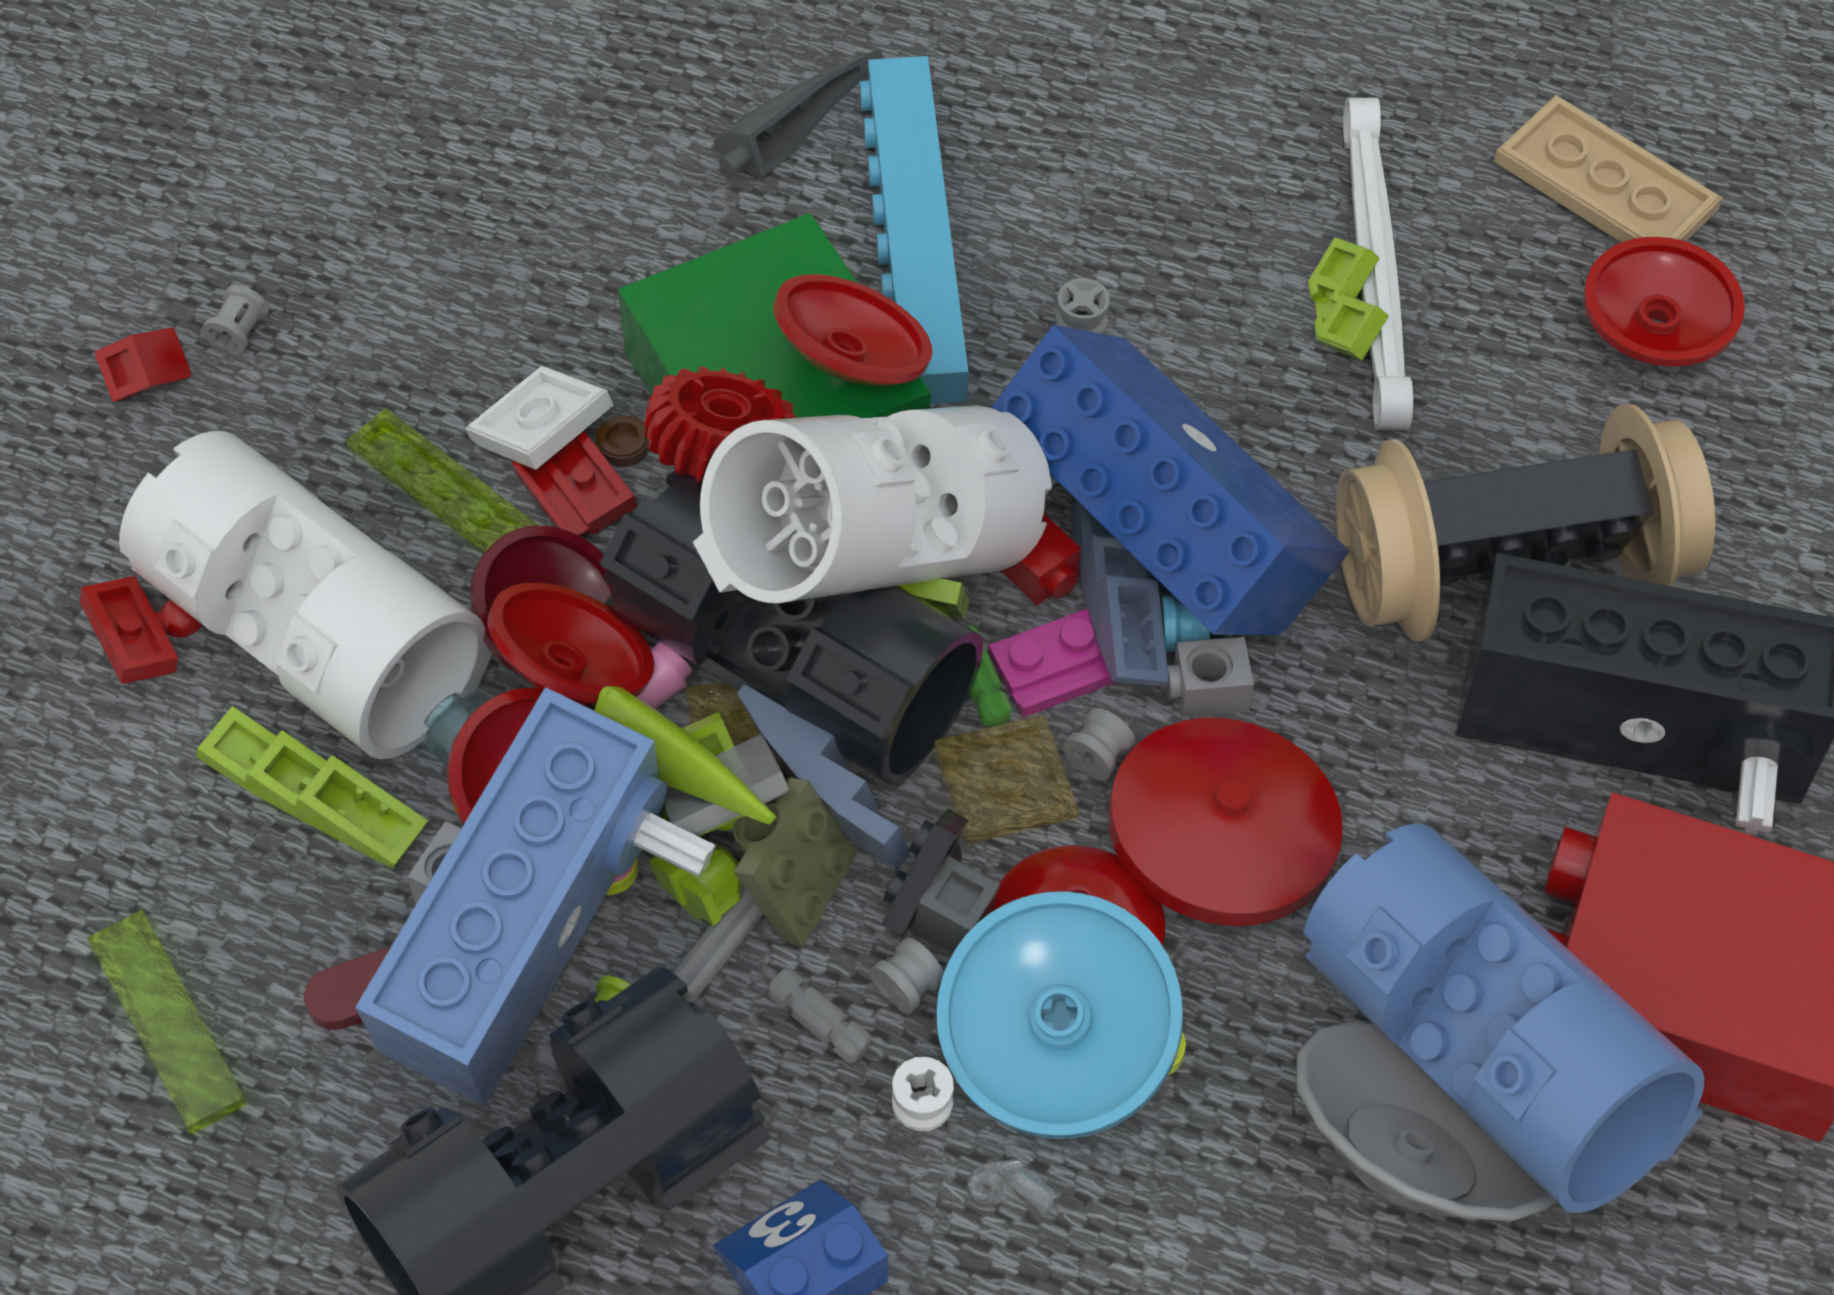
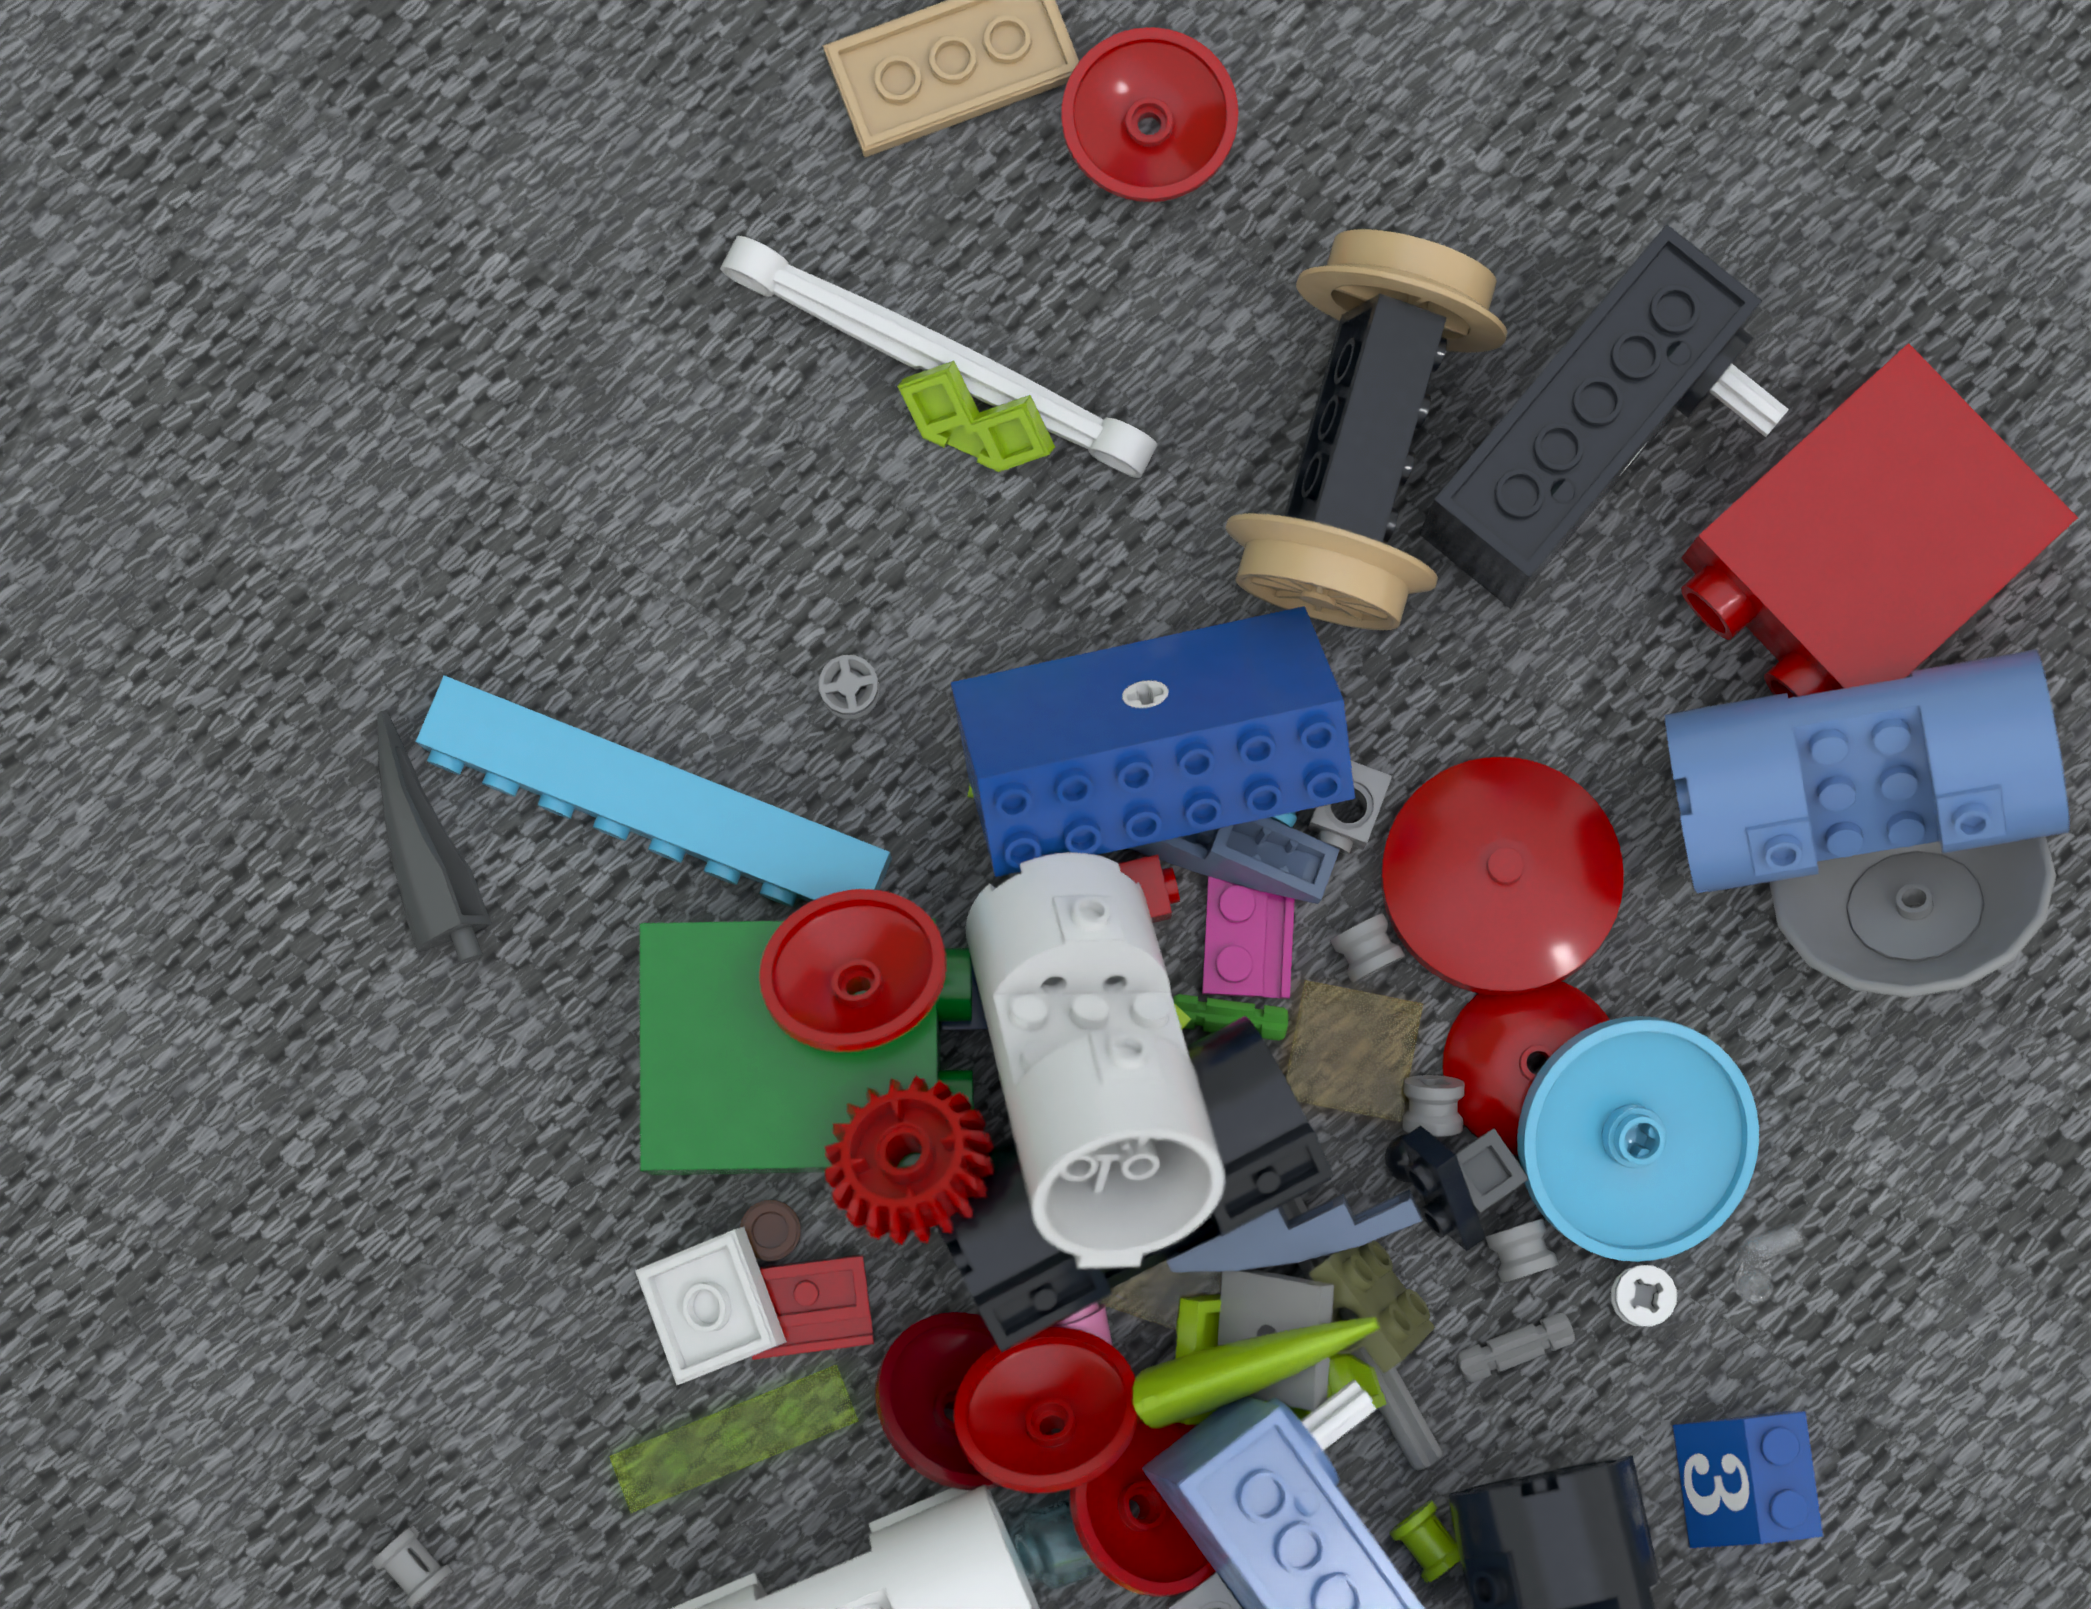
camera: 60 degrees left, 25 degrees up
none -> light grey wheel [1402,1075,1465,1136]

